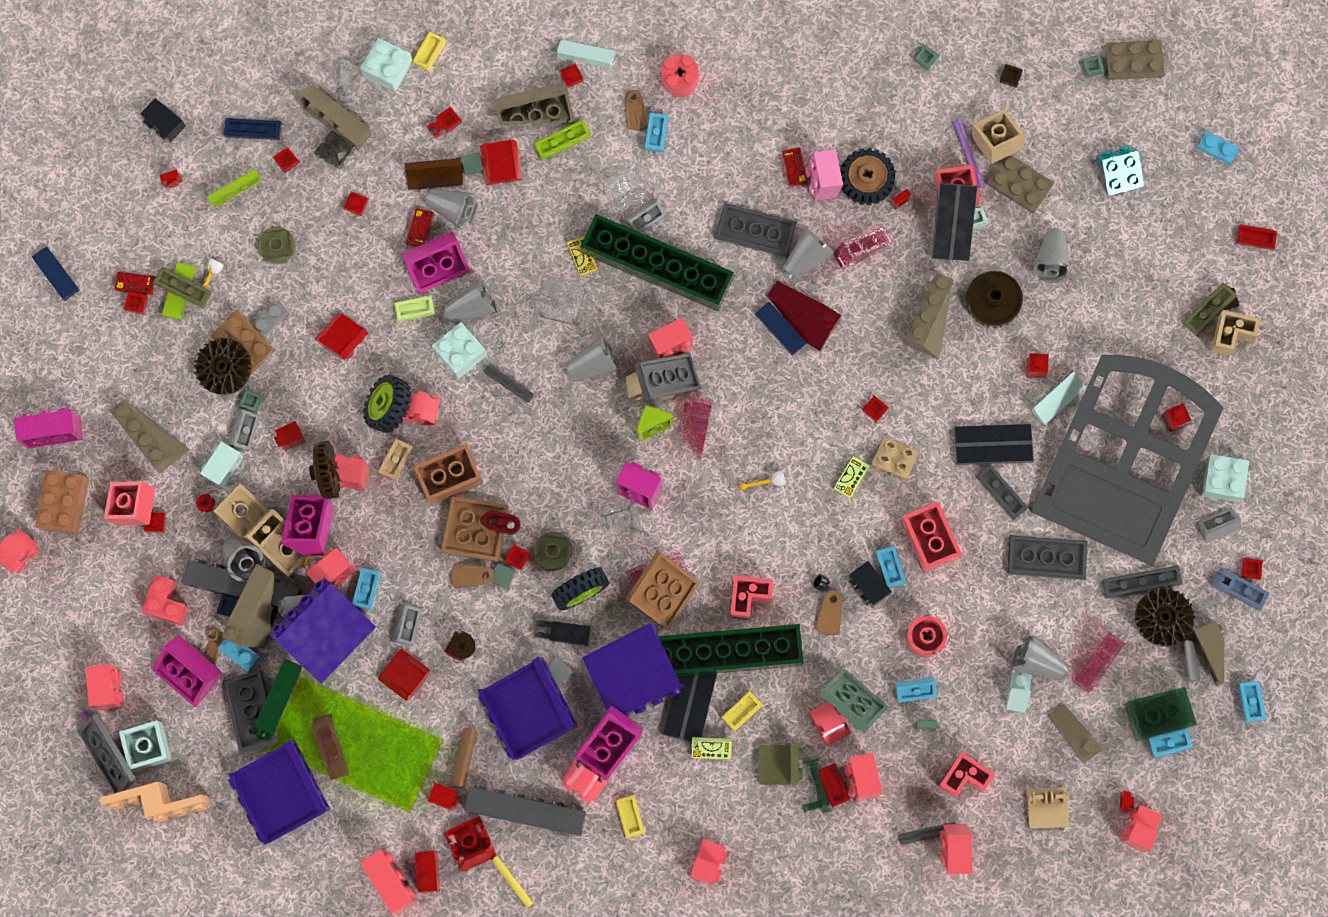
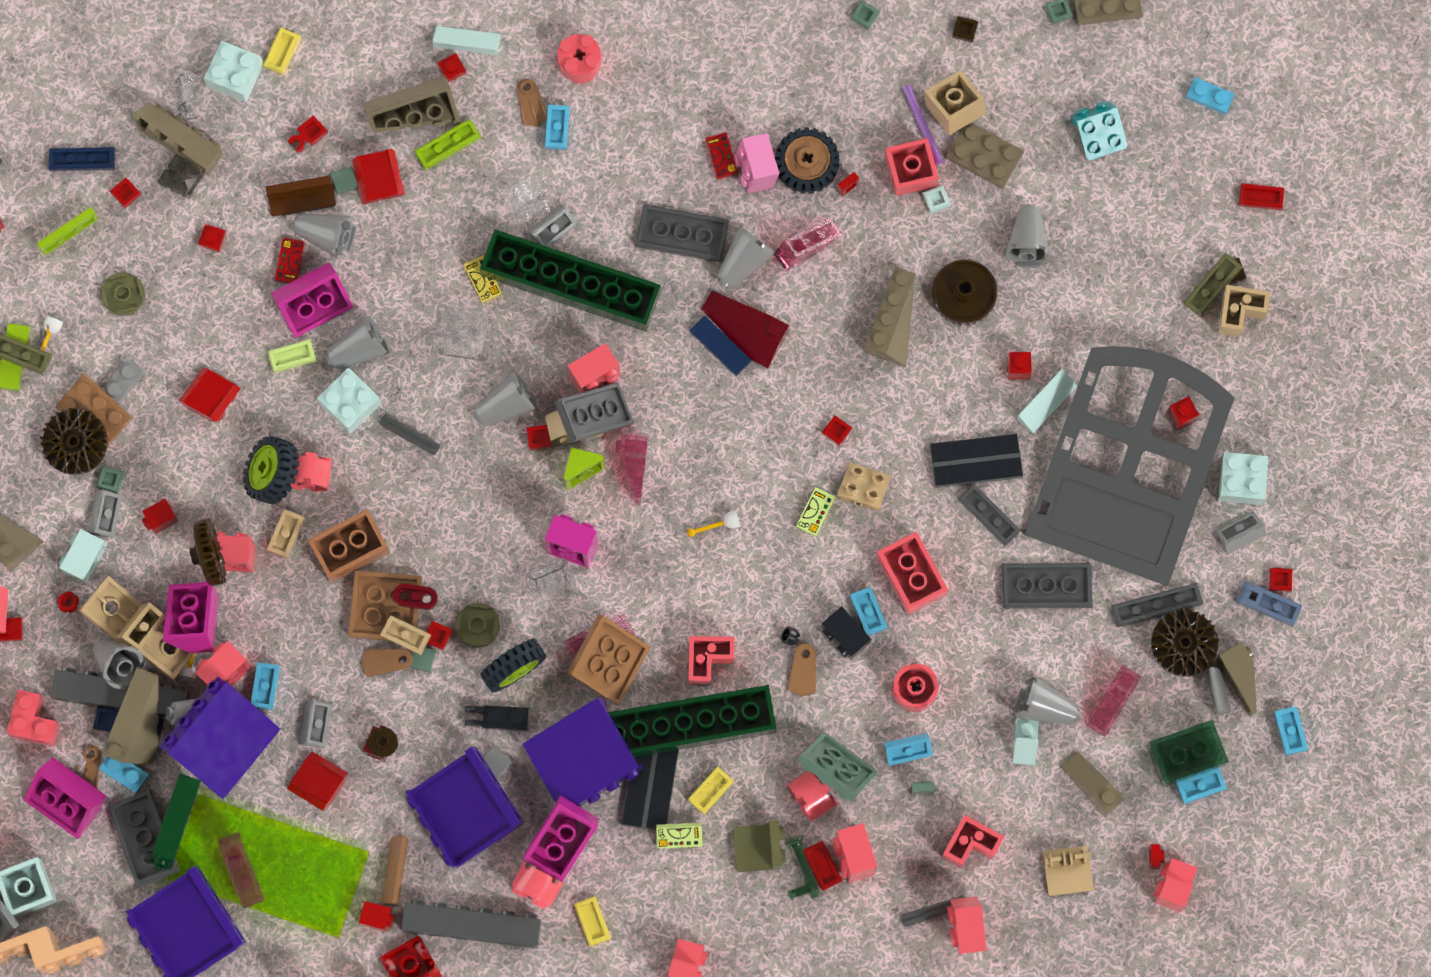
camera: 10 degrees left, 0 degrees up
black tile [931,183,978,261] -> none
none -> tan plate [380,615,431,656]
none -> red plate [526,424,552,451]

